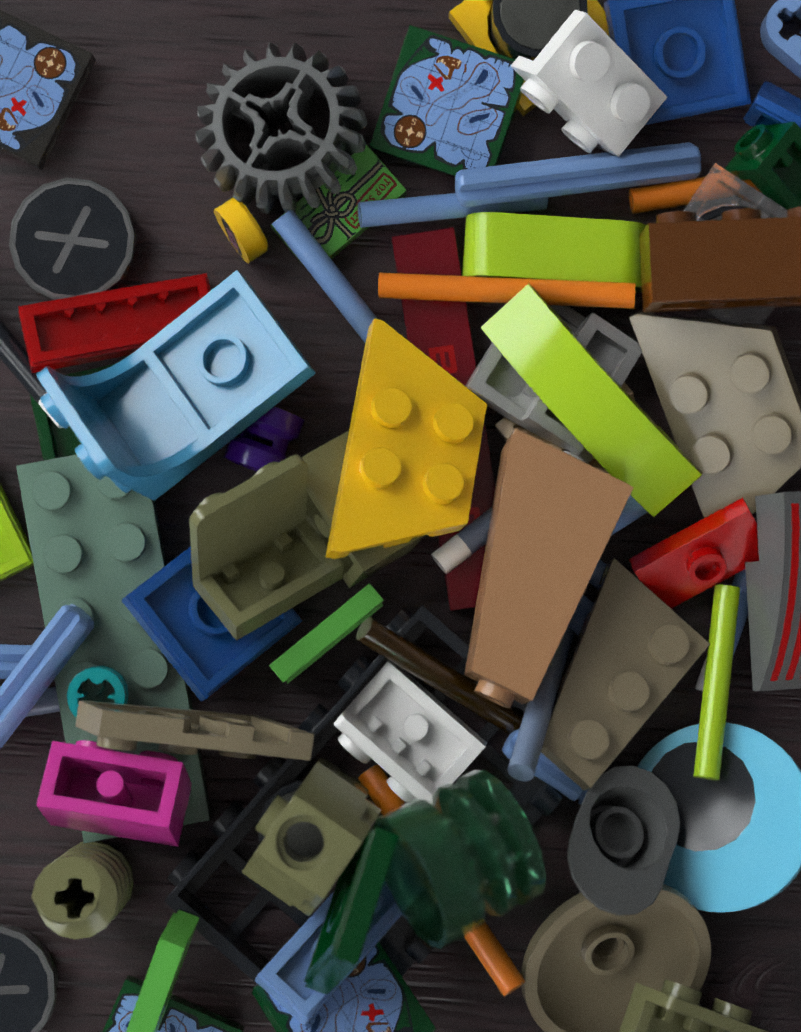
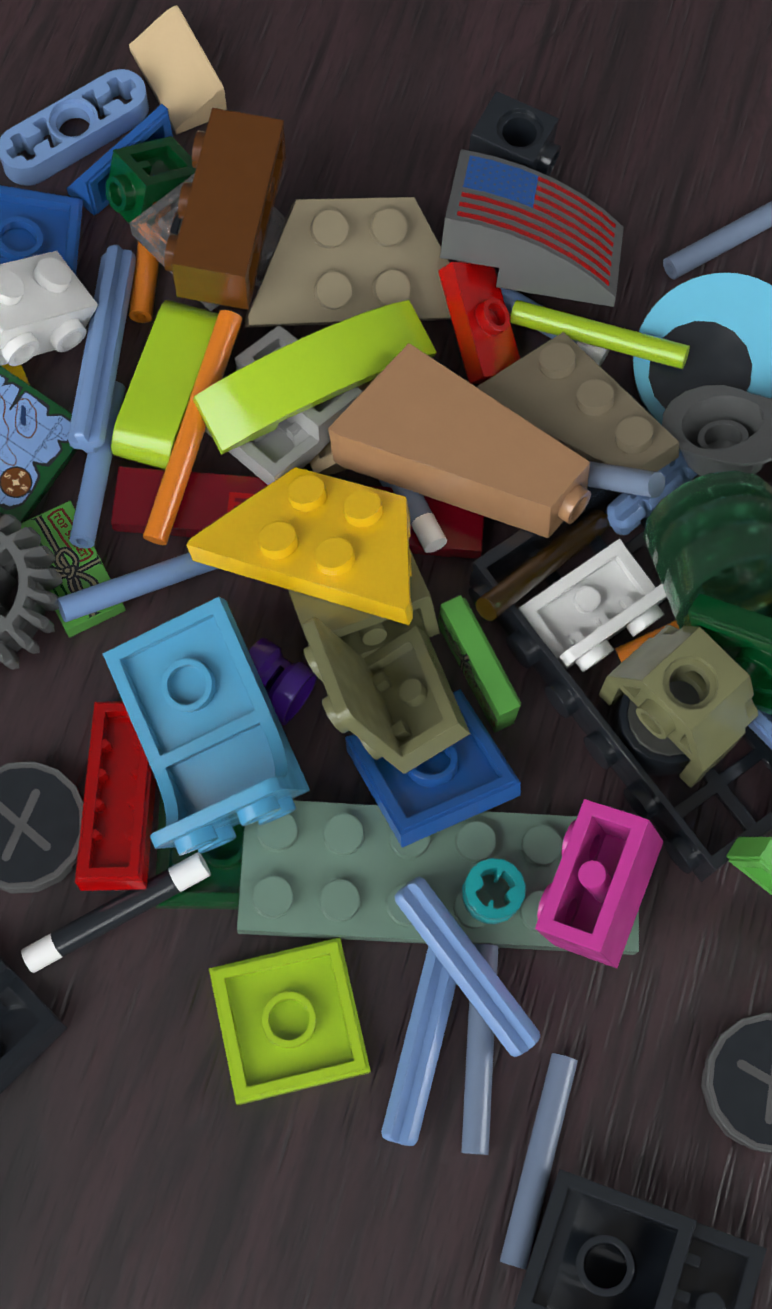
camera: 80 degrees left, 15 degrees down
olive piece [31,841,134,940] -> none
dark tan wing [75,700,314,761] -> none
yellow tile [214,198,268,263] -> none

